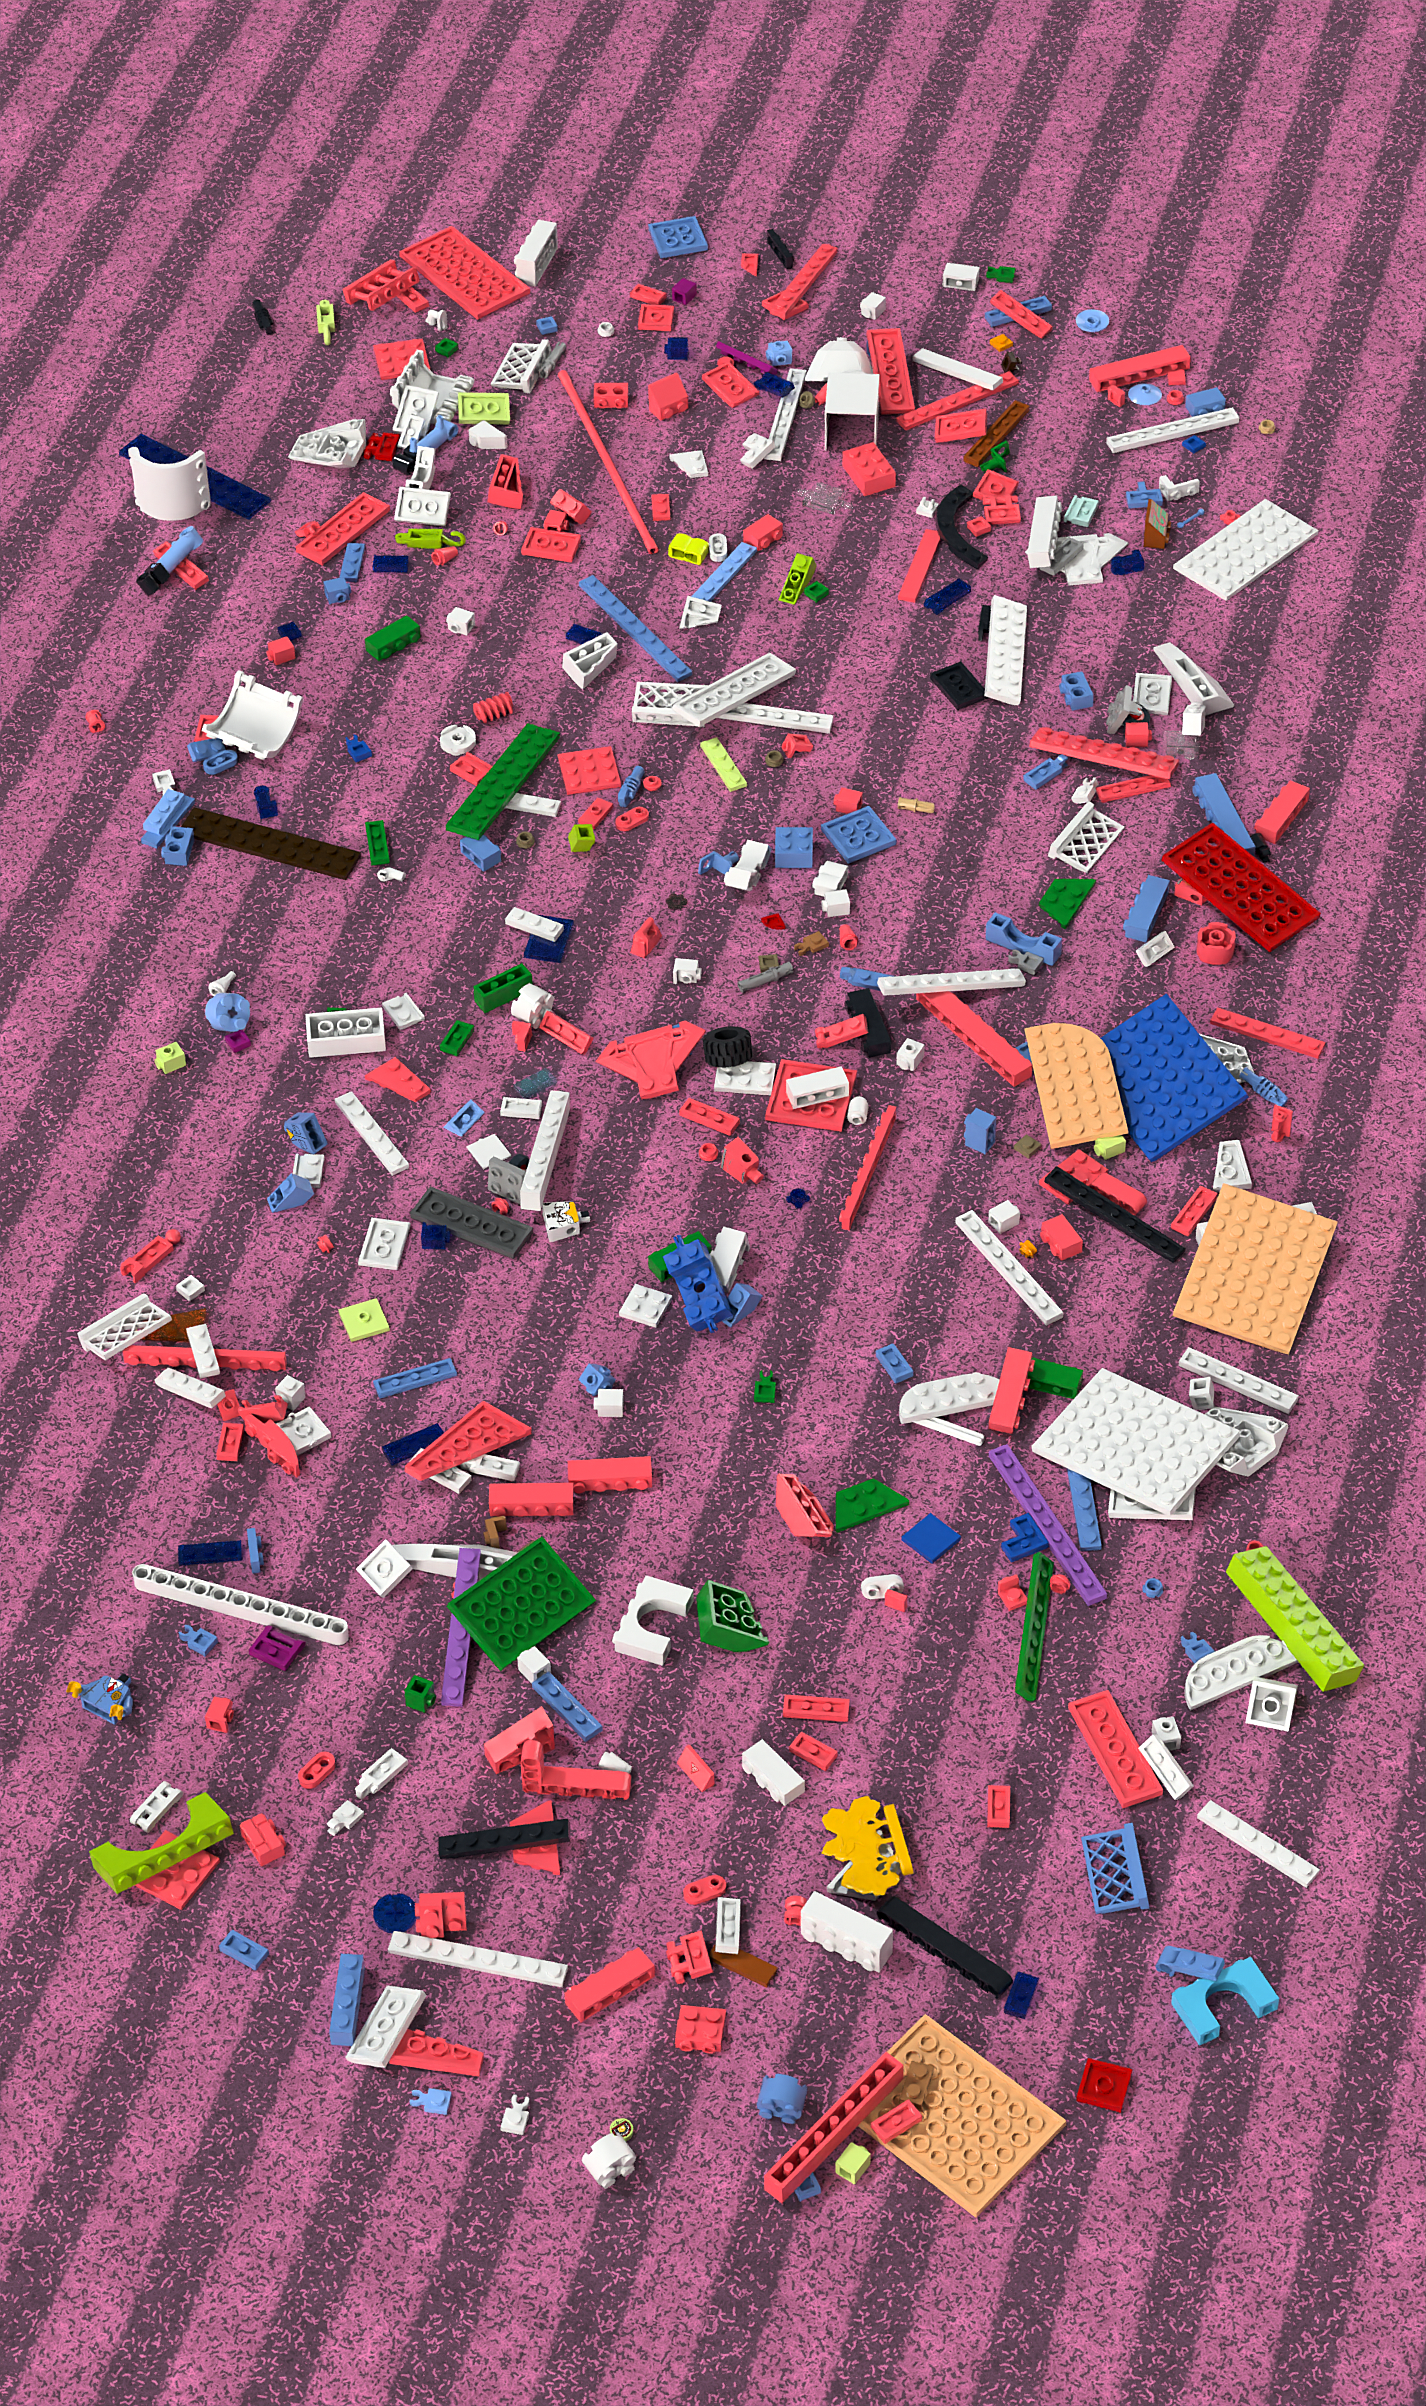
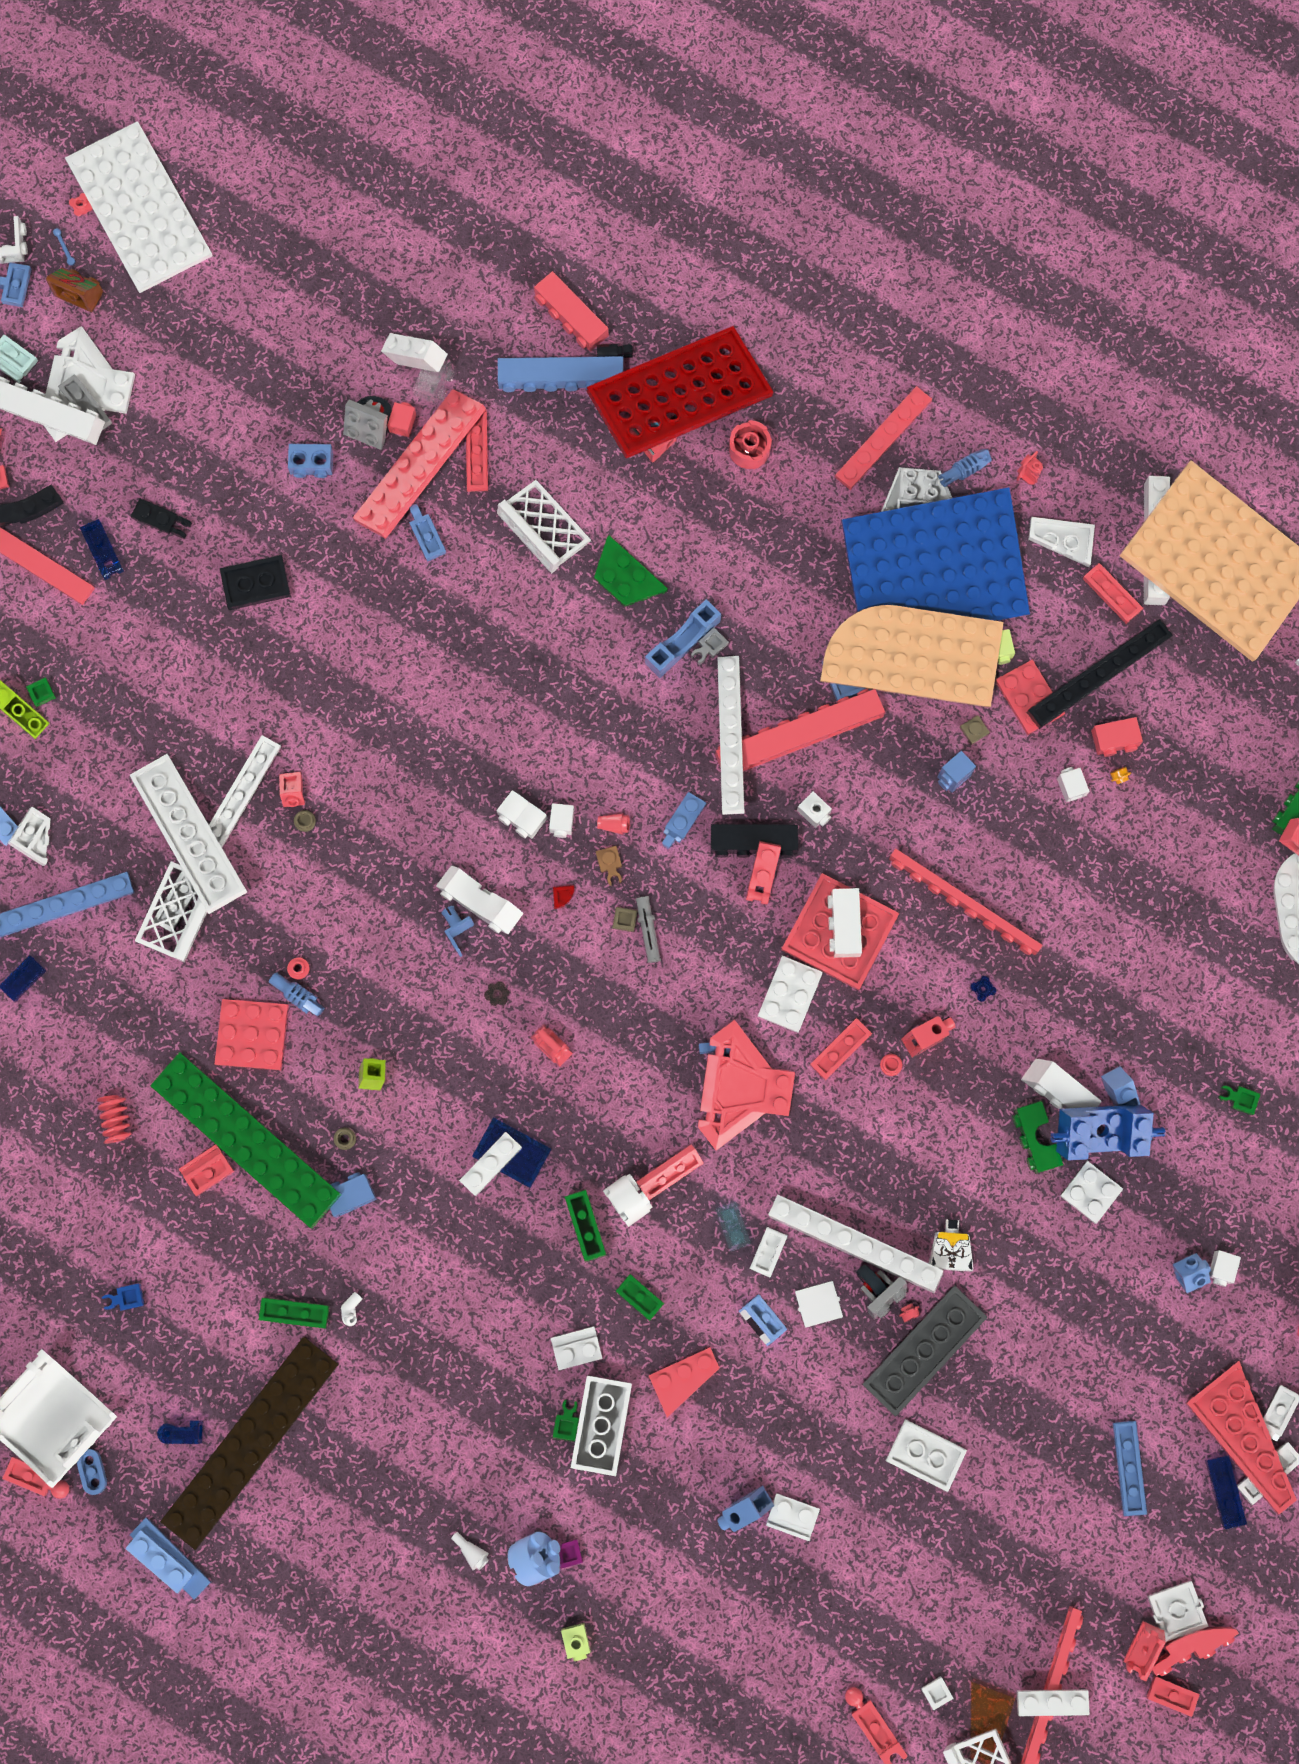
camera: 75 degrees left, 30 degrees up
white plate [152,769,175,795] -> none
white plate [154,1368,226,1408] -> none
medium blue brick [161,827,194,866] -> none
medium blue plate [187,737,226,762] -> none
coral bracket [217,1389,240,1421] -> none
medium blue slope [267,1173,314,1213] -> none
white brick [275,1375,306,1411] -> none
coral plate [317,1235,334,1253] -> none
white plate [335,1091,409,1176] -> none
yellowish green plate [338,1298,390,1342] -> none
clear blue brick [421,1222,451,1249] -> none
white plate [440,725,476,756] -> none
white plate [505,793,561,817] -> none
coral bracket [512,1021,532,1052] -> none
white wedge [562,632,617,690] -> none
coral plate [578,797,613,829] -> none
coral plate [615,807,649,831] -> none
white brick [673,958,702,984] -> none
yellowish green plate [700,737,747,792] -> none
black tyre [702,1026,753,1068] -> none
medium blue brick [775,827,813,868] -> none
medium blue plate [821,806,896,864] -> none
coral brick [833,787,863,814] -> none
white brick [847,1096,869,1125] -> none
medium blue plate [876,1343,913,1384] -> none
tan axle [898,797,935,813] -> none
white plate [956,1210,1063,1326] -> none
white plate [984,595,1027,705] -> none
white plate [1071,777,1098,804] -> none
coral beam [1089,1173,1147,1216] -> none
clear blue leg [1111,549,1144,575] -> none
medium blue brick [1123,875,1170,942] -> none
white tile [1133,673,1172,715] -> none
white plate [1136,931,1175,967] -> none
white wedge [1153,642,1234,716] -> none

